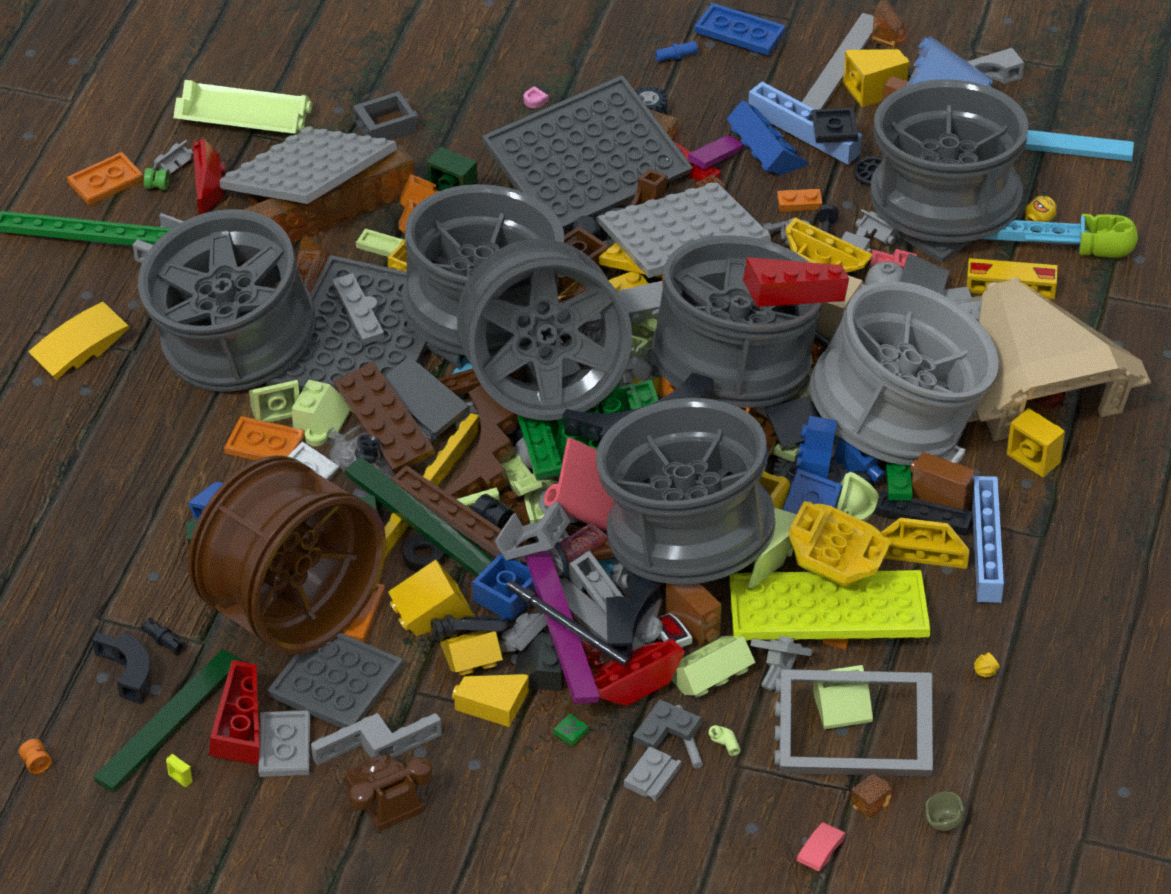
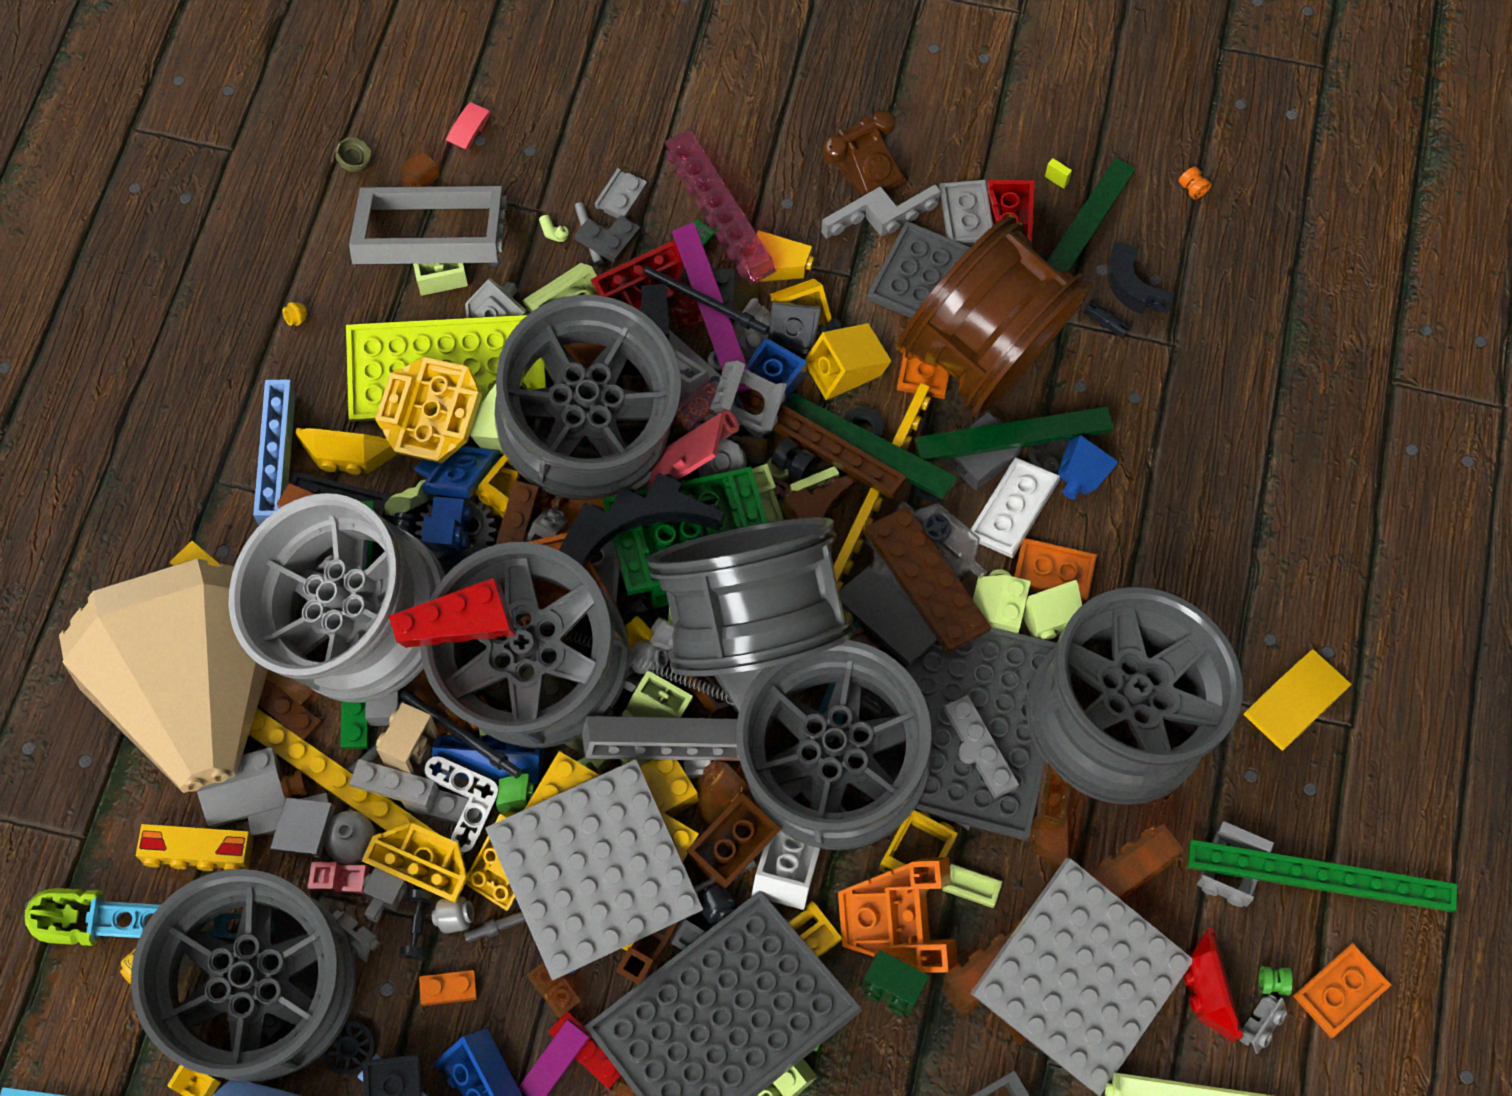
camera: 175 degrees right, 20 degrees up
none -> clear pink brick [665,129,776,285]

